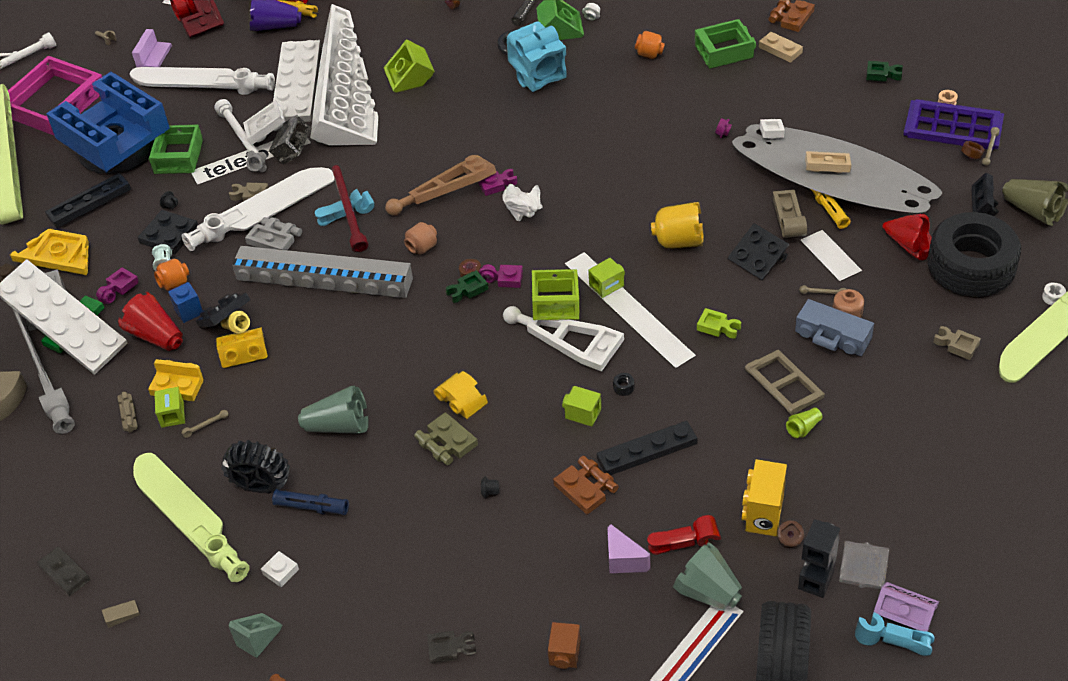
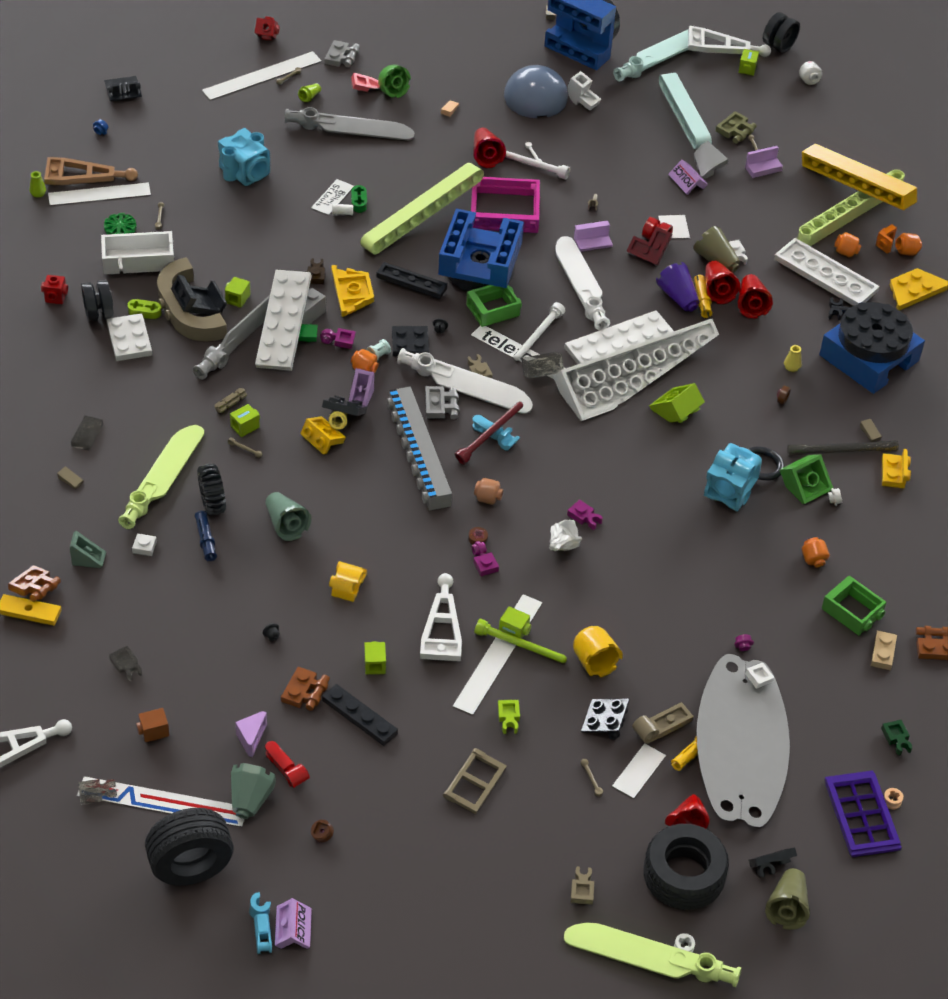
camera: 55 degrees right, 0 degrees up
red cone [118,292,183,351] -> none
yellow bracket [148,359,204,401] -> none
blue brick [168,282,203,323] -> none
white plate [243,100,285,145] -> none
light grey plate [246,151,267,172] -> none
medium nougat plate [385,155,497,216] -> none
olive plate [414,412,478,466] -> none
dark green plate [446,270,489,303] -> none
lime window [532,269,579,320] -> none
black axle [613,373,635,396] -> none
yellow brick [742,459,787,536] -> none
lime cone [786,408,822,438] -> none
sand blue piece [795,299,874,356] -> none
black arch [798,519,841,598] -> none
tan plate [805,151,851,173] -> none
nougat head [833,289,864,318] -> none
clear piece [839,541,889,589] -> none
reddish brown tile [961,141,985,159] -> none
dark tan hinge [982,127,1000,166] -> none
none -> lavender slope [349,368,374,406]
none -> lime piece [474,619,567,663]

